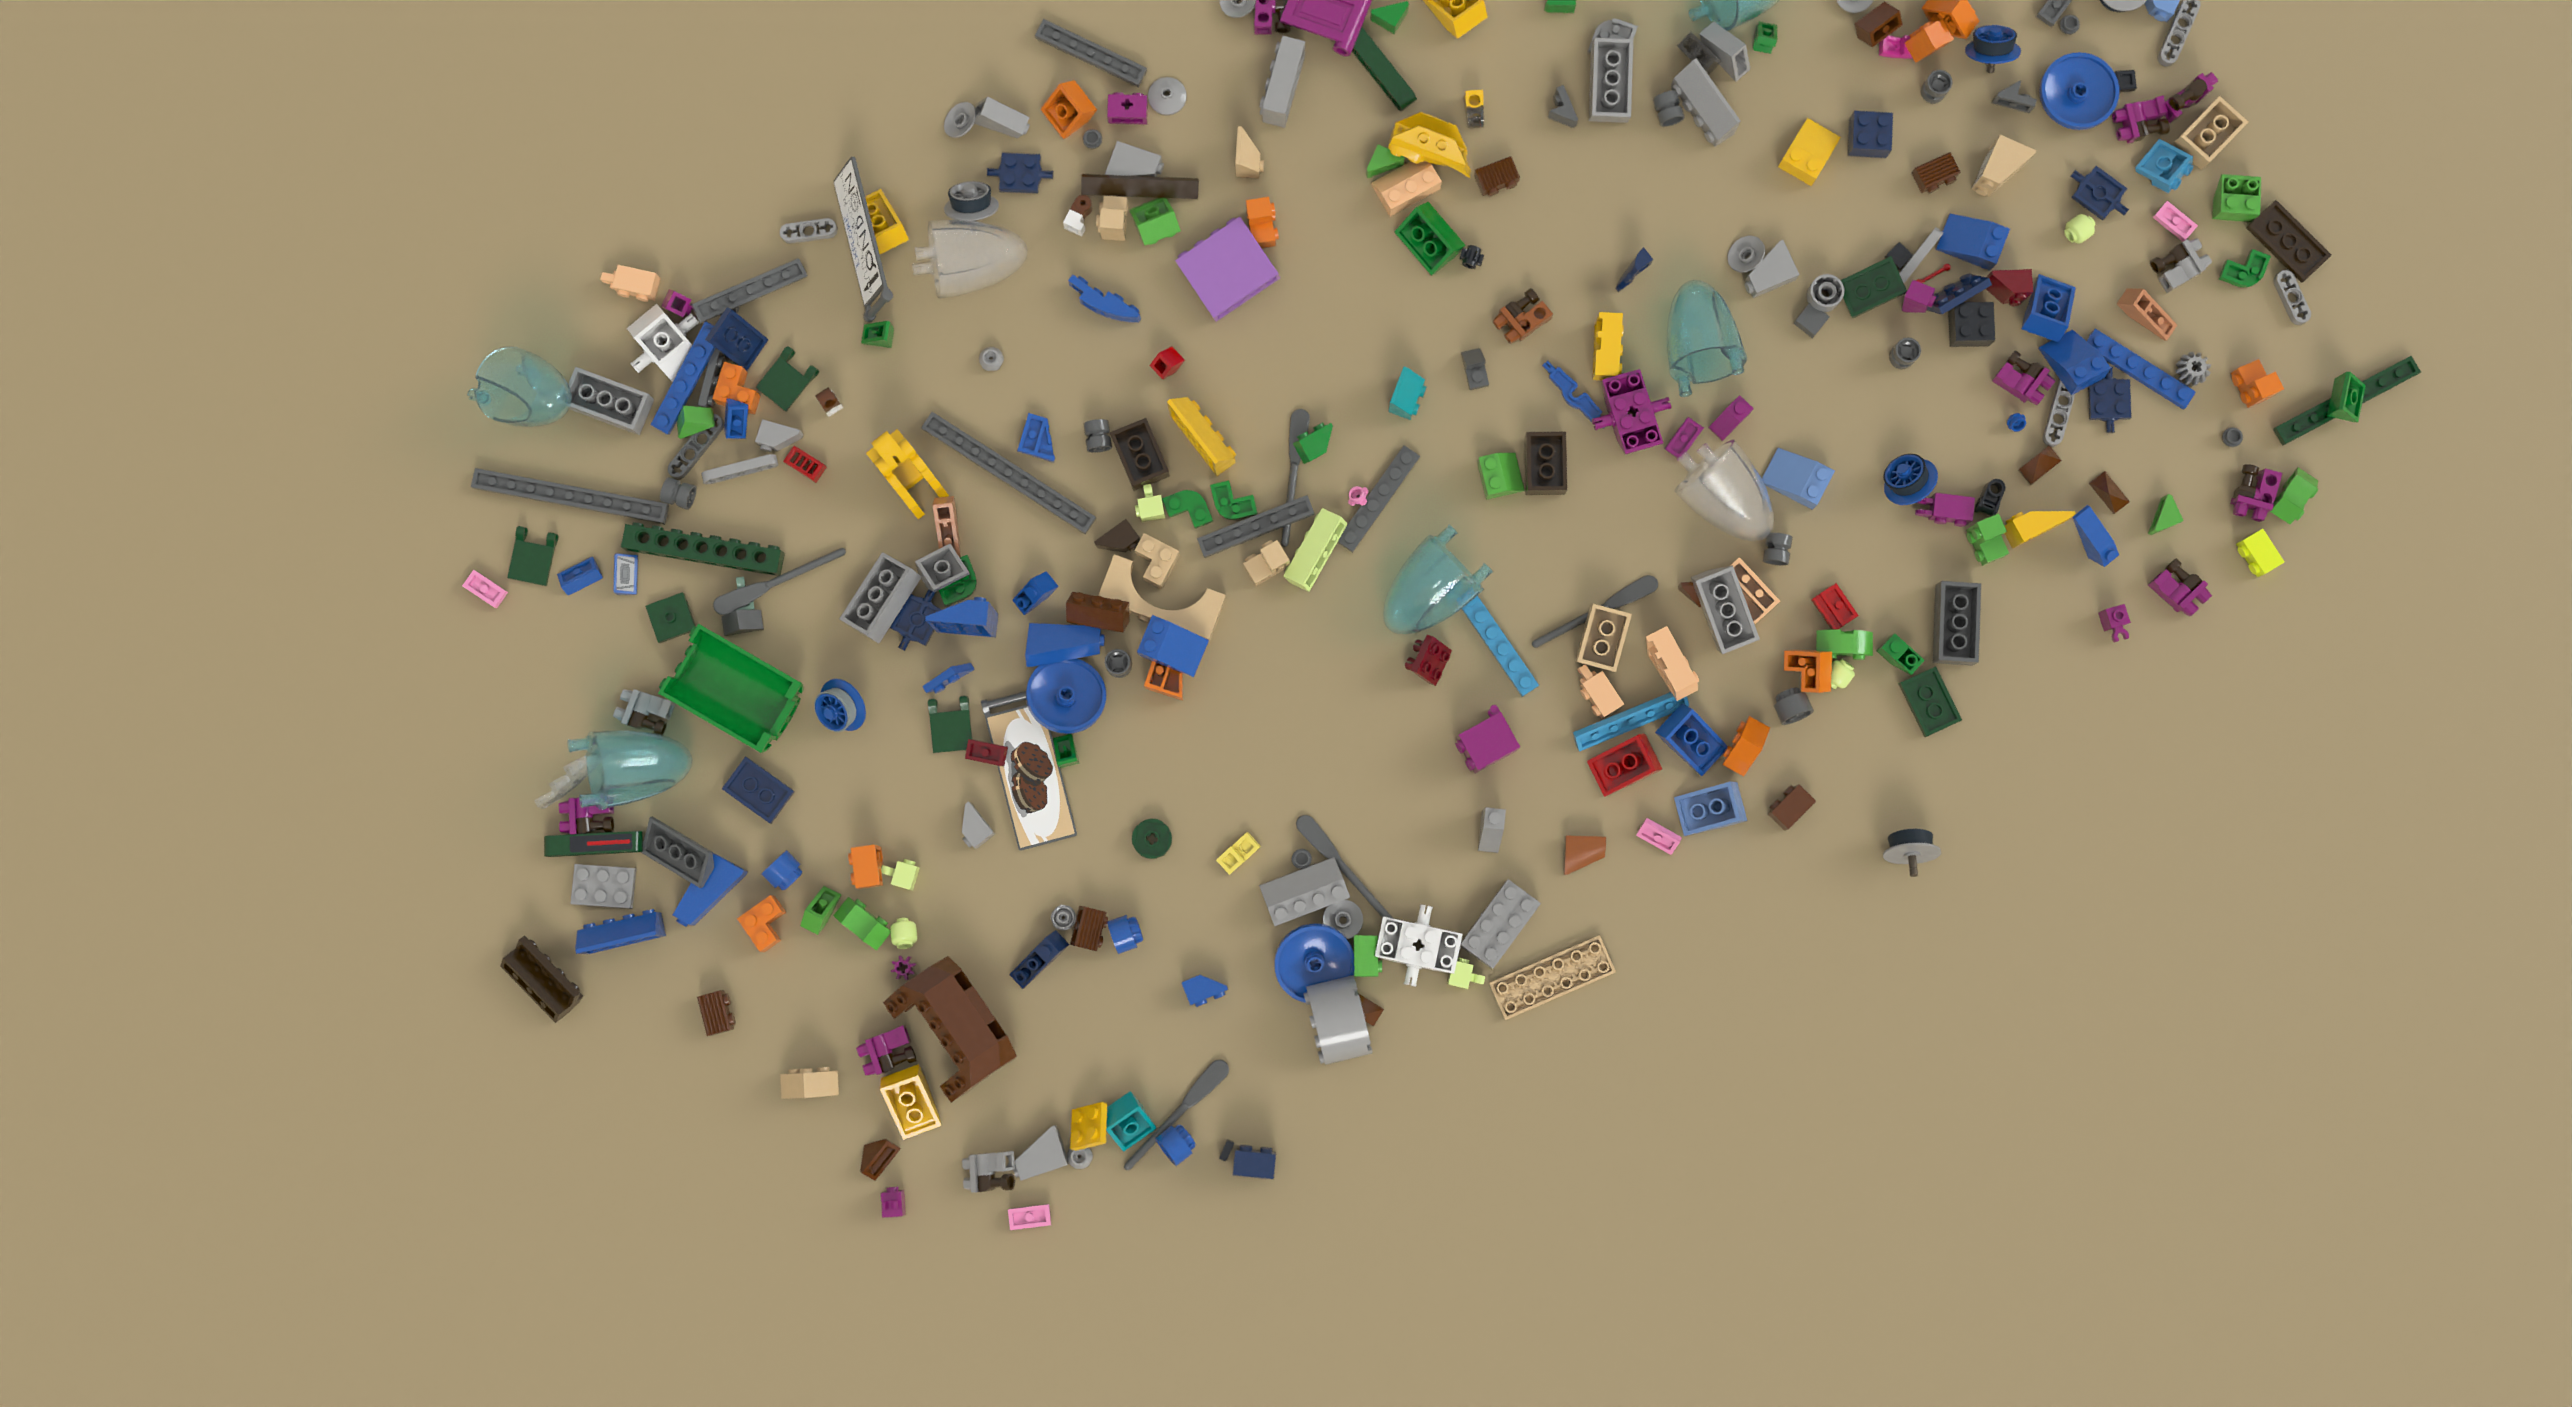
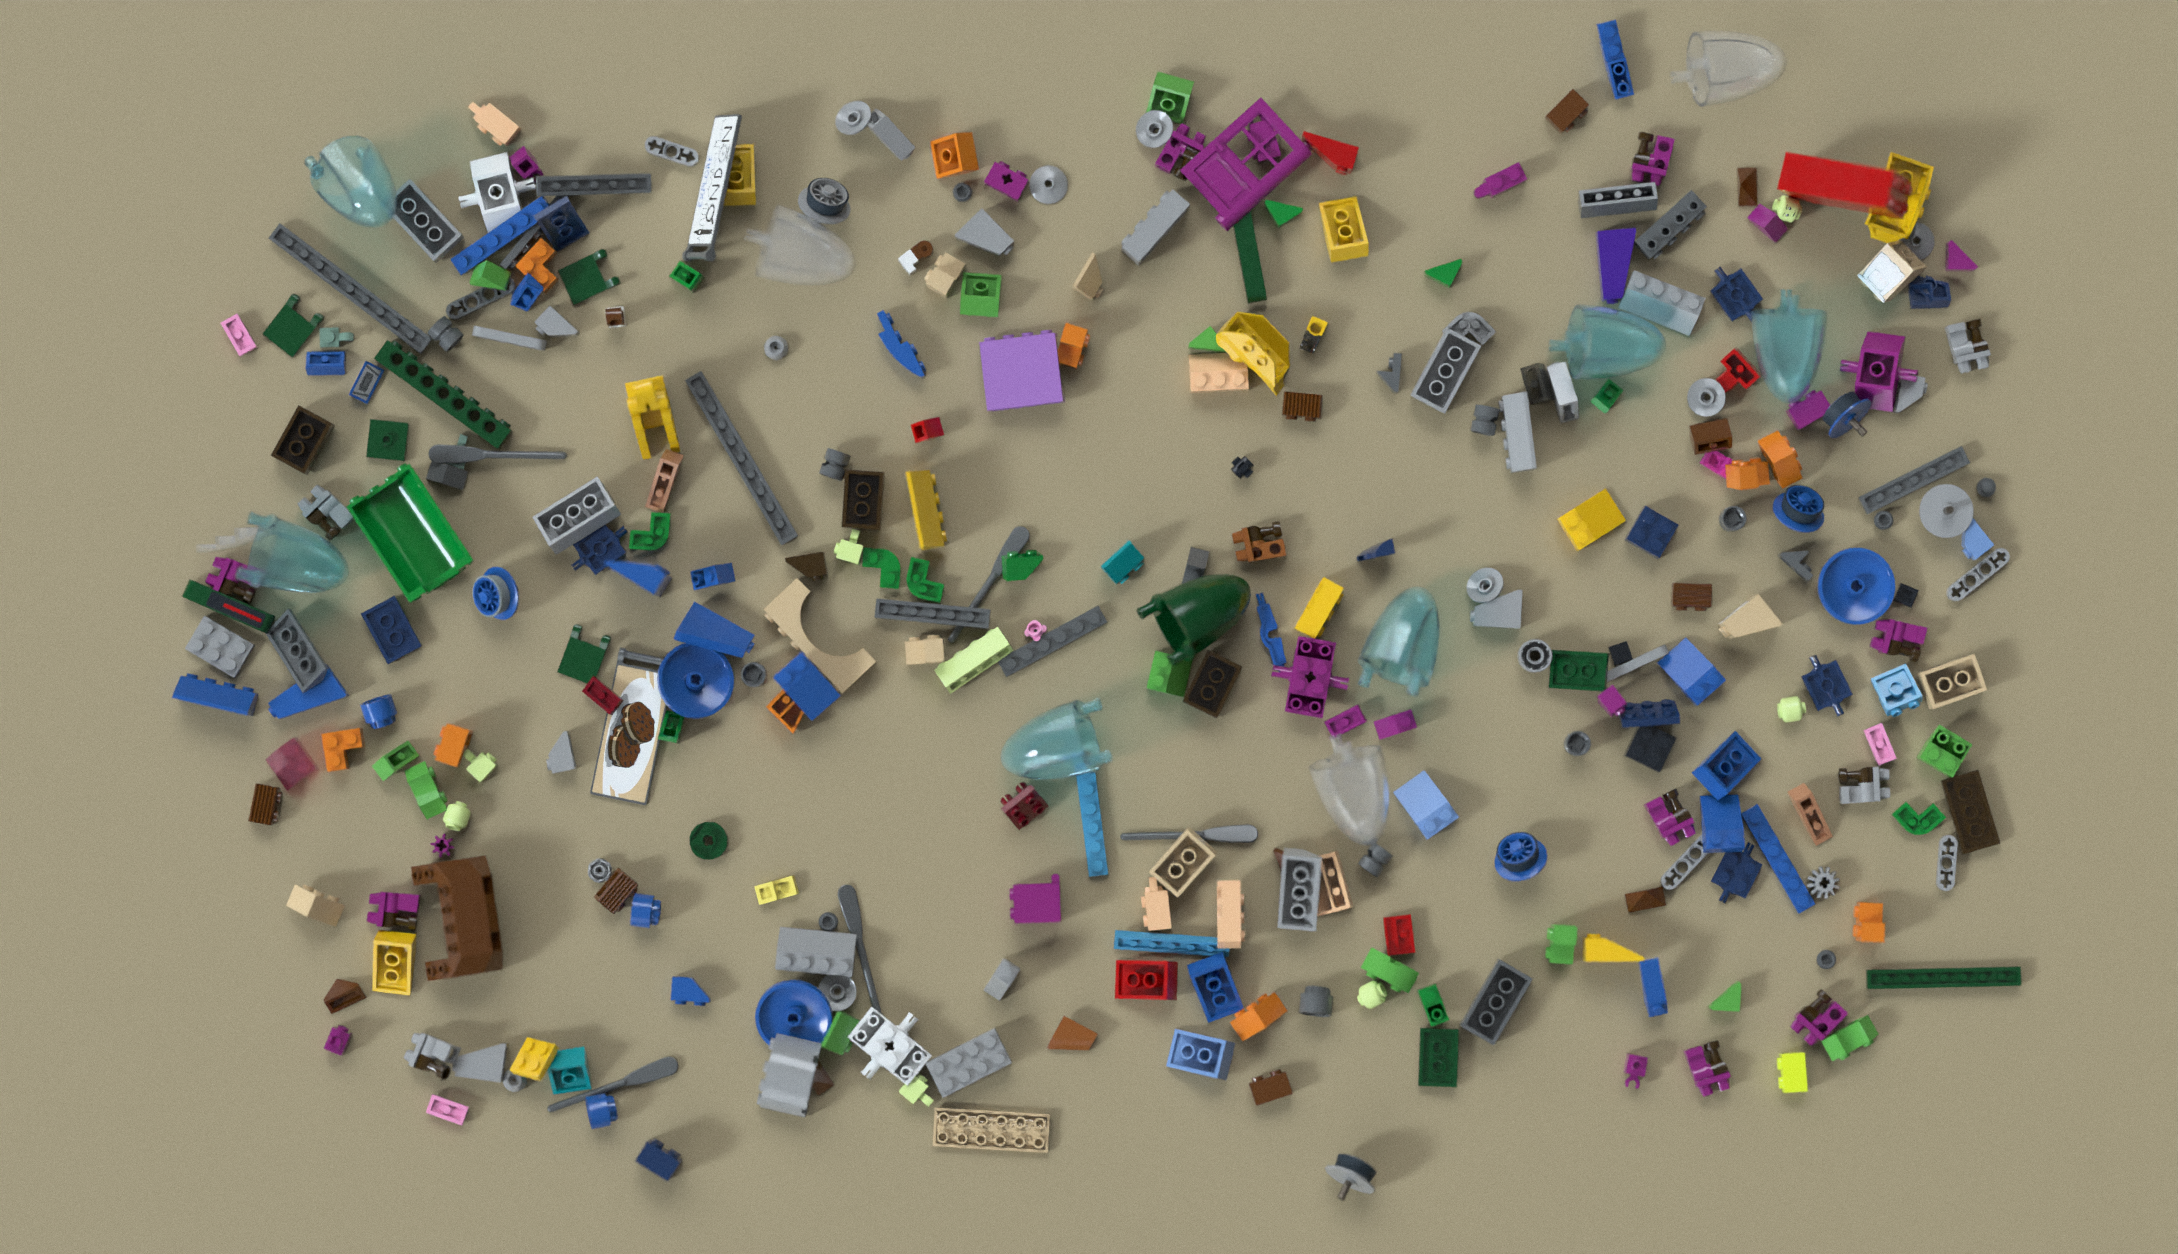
camera: 25 degrees right, 5 degrees up
dark brown brick [500,935,583,1023] -> none
red slope [783,446,827,483] -> none
light grey slope [915,544,969,592] -> none
blue wing [922,663,975,694] -> none
dark blue plate [987,153,1054,194] -> none
dark blue slope [1009,930,1070,989] -> none
blue wing [1017,413,1055,462] -> none
dark grey plate [1035,19,1147,87] -> none
reddish brown brick [1066,592,1130,633] -> none
dark brown tile [1081,174,1199,199] -> none
tan brick [1135,533,1180,590] -> none
black tile [1219,1139,1235,1161] -> none
green slope [1394,202,1466,276] -> none
bright pink plate [1636,818,1682,855] -> none
orange brick [1784,650,1832,693] -> none
dark grey piece [1793,303,1830,339] -> none
magenta hinge [1915,493,1975,527] -> none
red hinge [1916,263,1951,283] -> none
black piece [1974,479,2006,517] -> none
dark red slope [1986,269,2033,306] -> none
blue plate [2007,413,2026,432] -> none
reddish brown slope [2089,471,2130,514] -> none
hips [2164,72,2218,123] -> none
green slope [2327,372,2366,423] -> none
none -> clear pink slope [265,737,319,791]
none -> dark brown brick [270,405,335,475]
none -> sand green plate [319,327,354,348]
none -> dark green windscreen [1136,574,1251,666]

